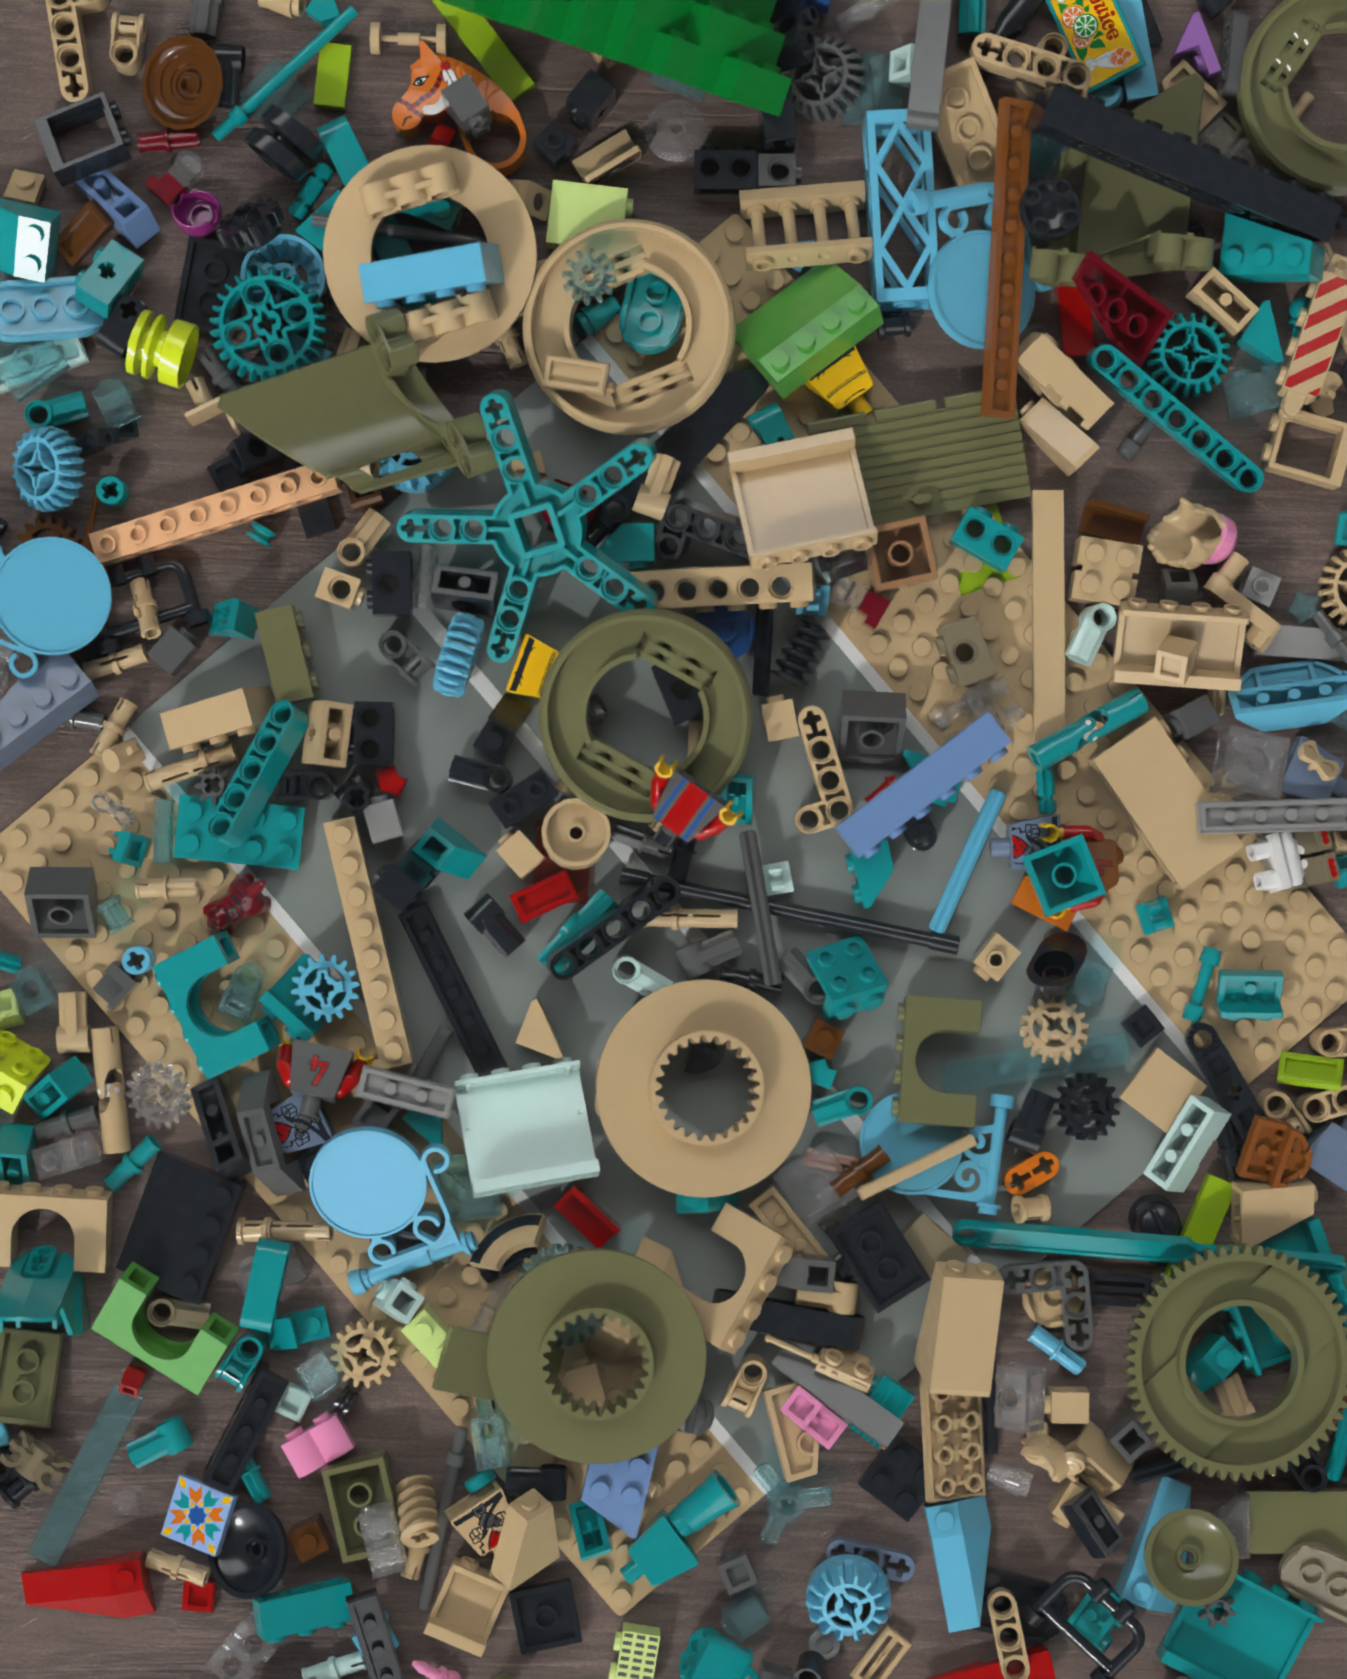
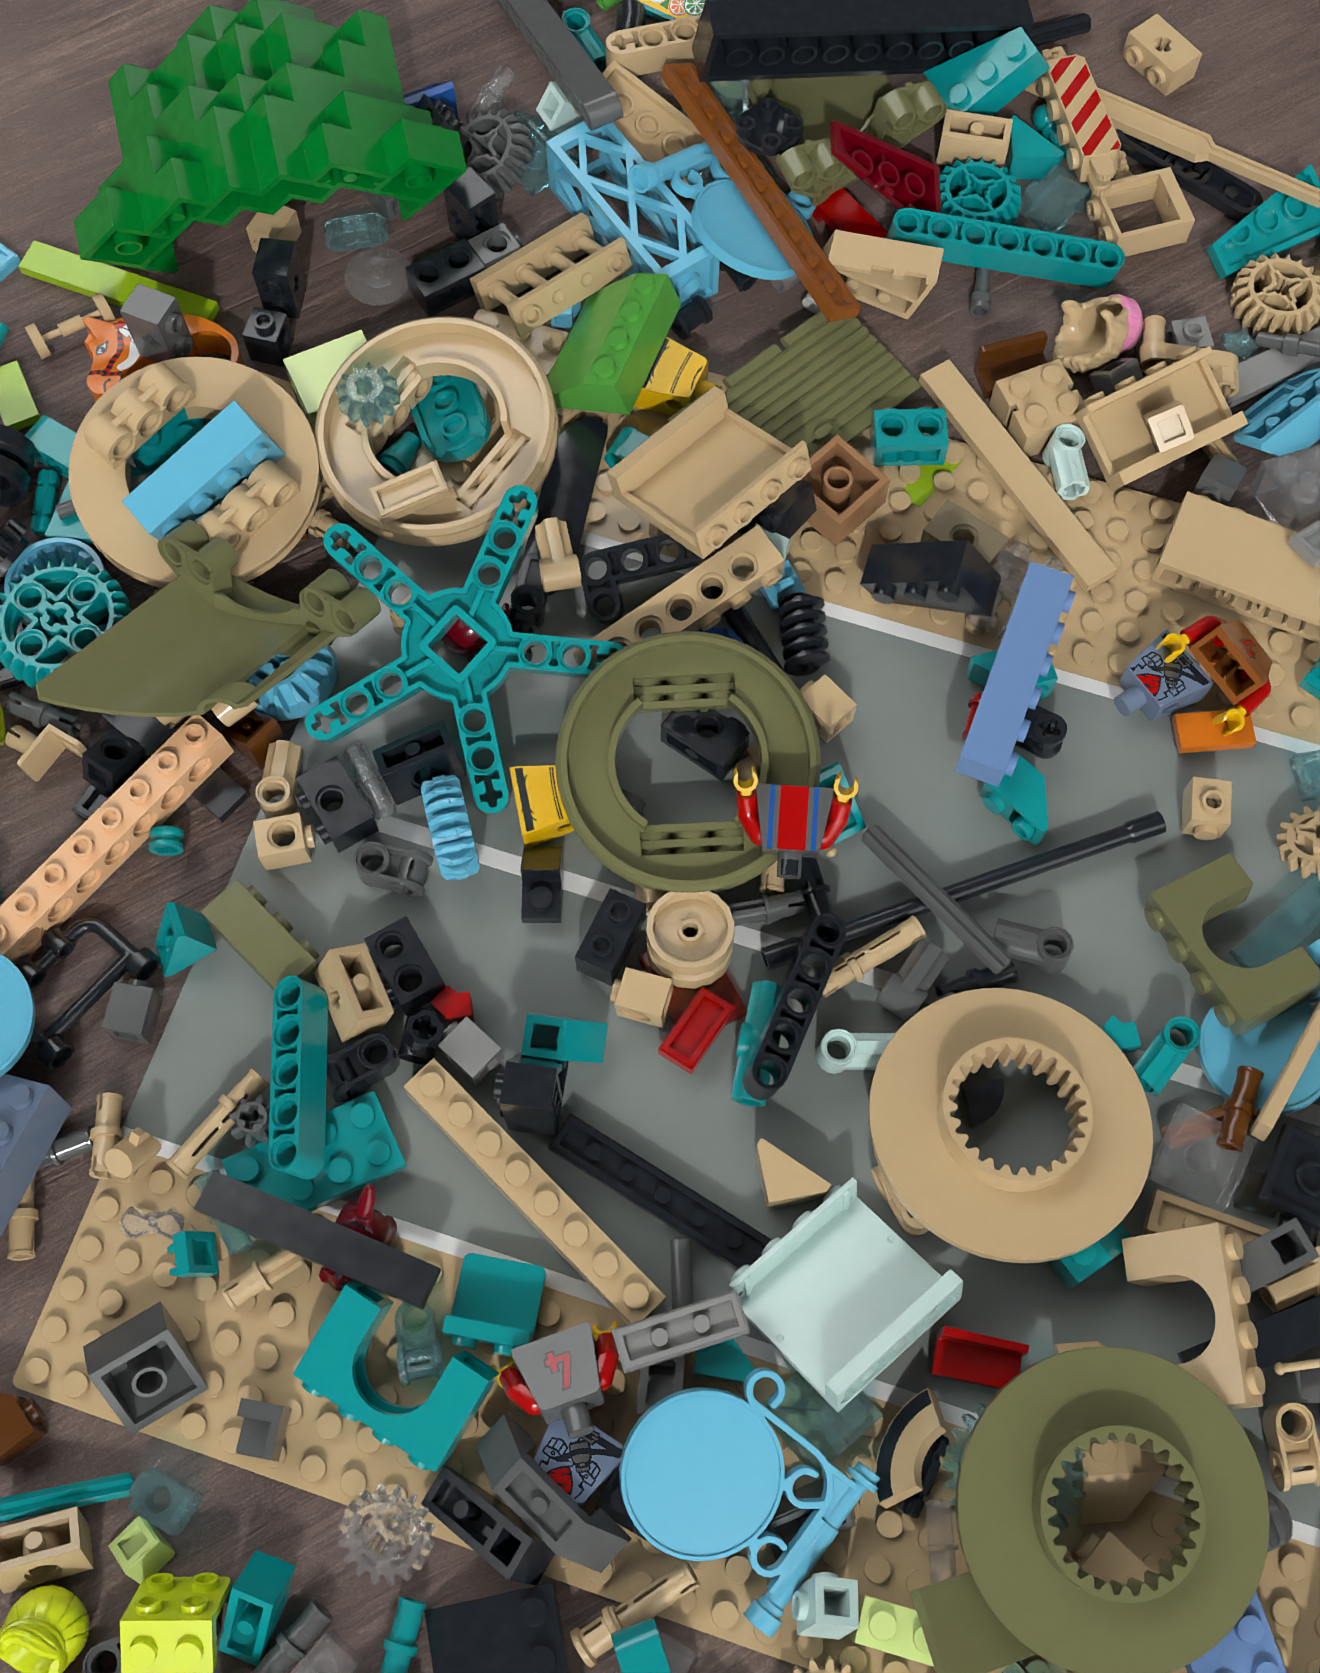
camera: 30 degrees left, 20 degrees down
tan piece [56,991,92,1054] -> none
tan pin [82,643,149,681] -> none
tan piece [90,1026,132,1154] -> none
clear light blue bush [95,895,135,936] -> none
medium azure bush [122,945,155,975] -> none
tan pin [130,577,161,640] -> none
tan wedge [160,685,275,754] -> none
medium azure gear [291,953,361,1022] -> none
black piece [448,755,513,794] -> none
black piece [464,893,526,958] -> none
tan panel [572,129,641,185] -> none
teal slope [591,523,654,570] -> none
light aqua tile [762,860,794,897] -> none
tan beam [794,706,854,834] -> none
reddish brown brick [802,1016,845,1060] -> none
teal bracket [806,936,889,1022] -> none
leg [830,578,891,631] -> none
dark grey slope [838,690,907,765] -> none
medium azure axle [929,788,1006,934] -> none
tan slope [1018,398,1100,477] -> none
teal slope [1021,834,1106,917] -> none
black piece [1026,932,1087,1000] -> none
teal piece [1027,688,1149,771] -> none
teal axle [1036,766,1057,814] -> none
none -> tan pin [7,1176,39,1261]
none -> black tile [194,1171,441,1310]
none -> black wedge [860,540,1002,617]

